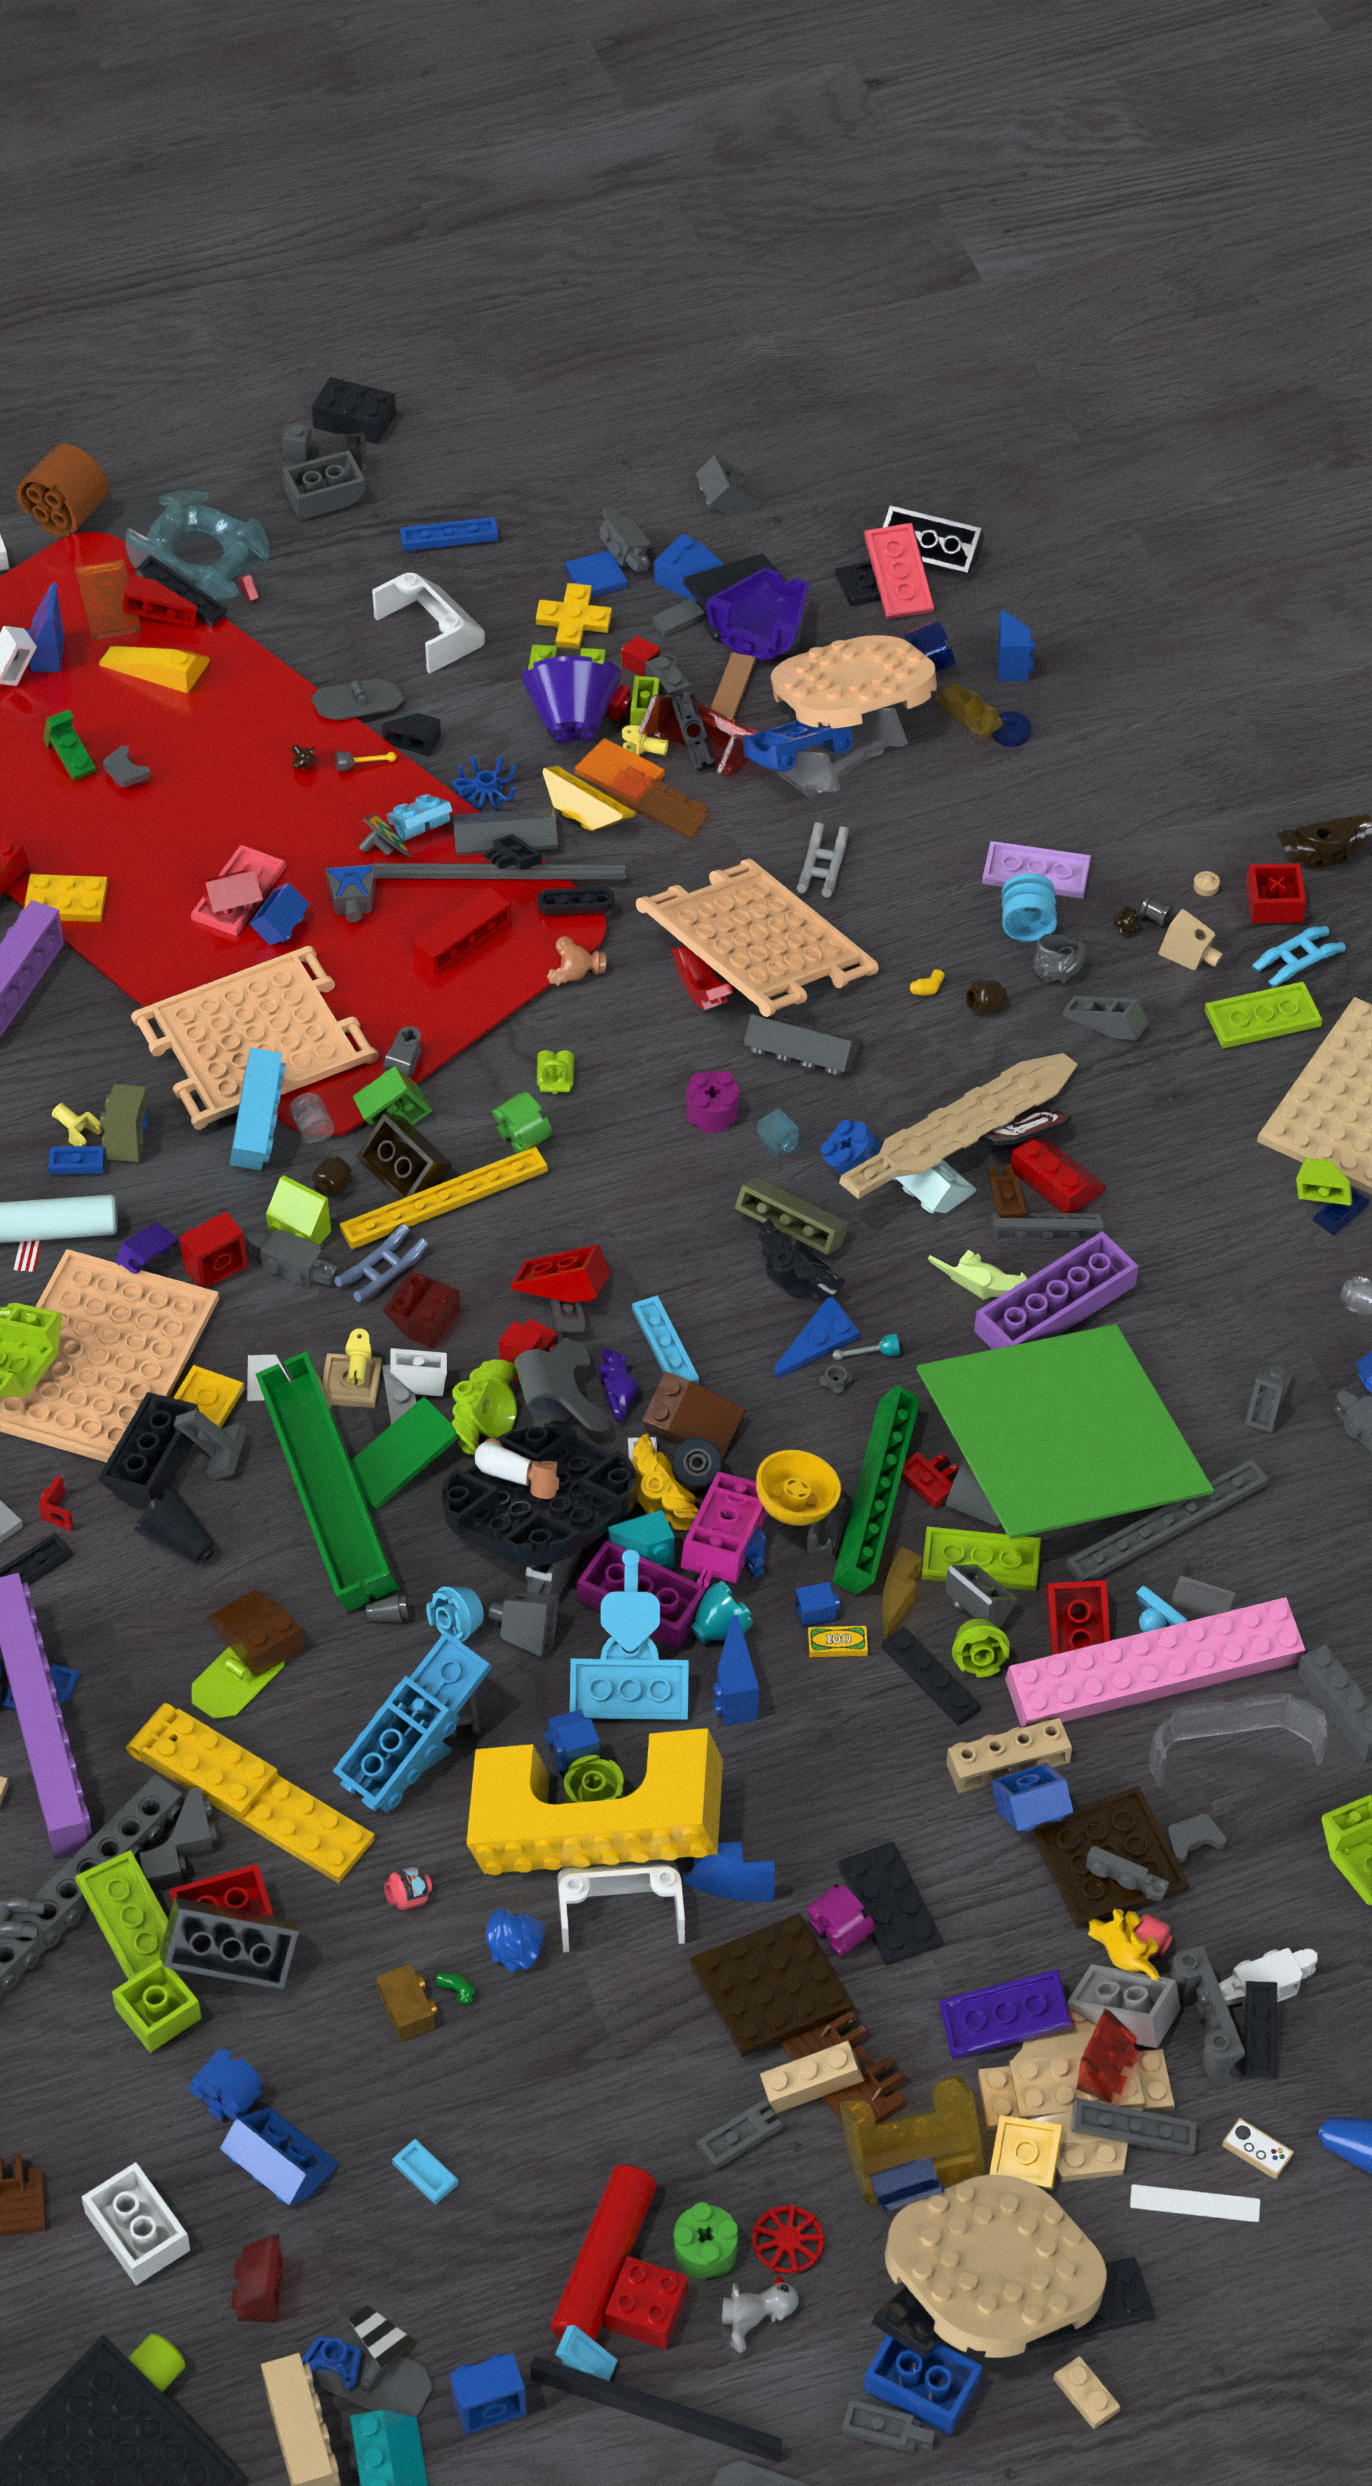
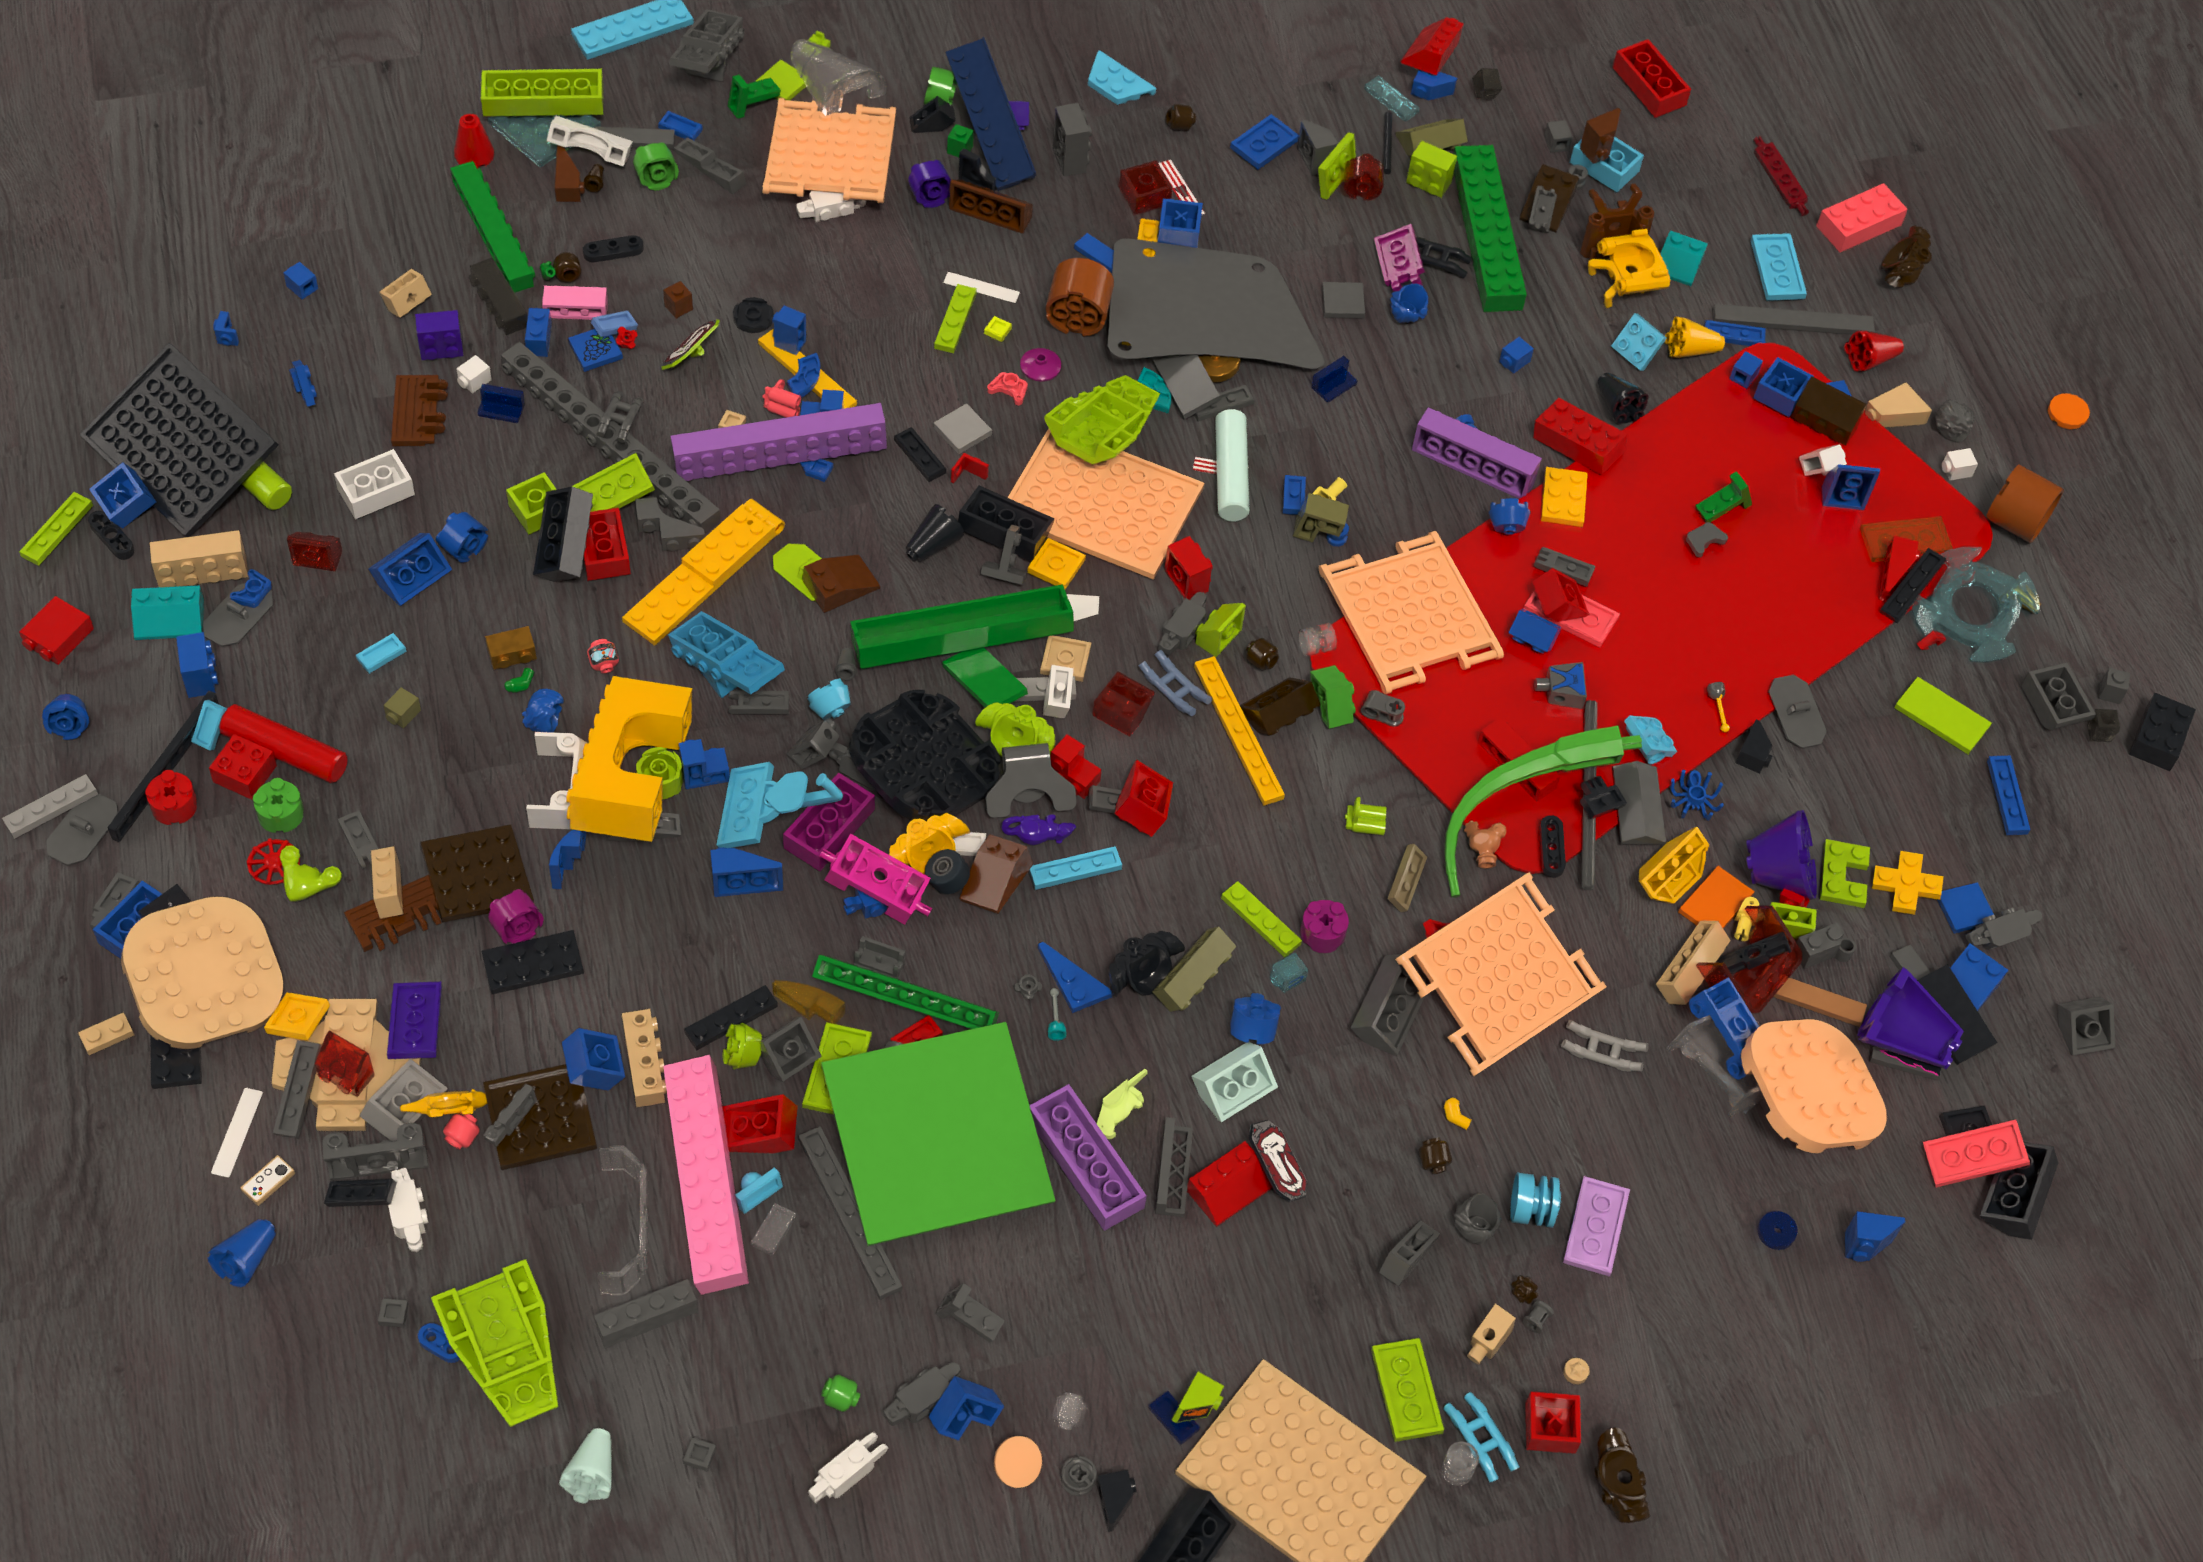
camera: 90 degrees right, 5 degrees up
yellow wedge [99,646,210,693] -> none
dark purple hinge [115,1222,179,1274] -> none
medium azure brick [229,1047,286,1171] -> none
dark brown plant [290,744,315,770] -> none
light yellow piece [345,1329,372,1385] -> none
sticker [348,2305,416,2369] -> none
dark grey shield [359,813,412,858] -> none
white windscreen [372,573,485,674] -> none
white piece [475,1438,559,1499] -> none
bright green brick [492,1091,553,1153] -> none
clear orange windscreen [605,765,708,839] -> none
teal slope [608,1510,675,1570] -> none
red brick [621,636,660,676] -> none
teal piece [690,1581,753,1644] -> none
light grey animal [722,2275,799,2353] -> none
yellow piece [756,1450,841,1526] -> none
blue brick [795,1582,840,1628] -> none
yellow tile [808,1626,868,1657] -> none
tan plate [839,1053,1078,1199] -> none
clear yellow windscreen [839,2074,985,2207] -> none
clear blue panel [869,2156,945,2211] -> none
clear blue brick [904,621,955,673] -> none
clear yellow slope [935,683,1003,738] -> none
reddish brown hinge [987,1164,1027,1218] -> none
dark grey piece [1167,1814,1227,1863] -> none
none -> red brick [145,770,197,825]
none -> lime head [280,846,342,902]
none -> olive brick [384,687,421,728]
none -> lime plate [1221,881,1302,958]
none -> dark tan plate [1388,844,1427,912]
none -> clear wheel [1441,1442,1479,1485]
none -> bright green piece [1444,726,1642,897]
none -> blue cone [1488,498,1531,535]
none -> dark grey hinge [1534,547,1595,587]
none -> tan brick [1656,920,1731,1005]
none -> lime tile [1894,677,1992,755]

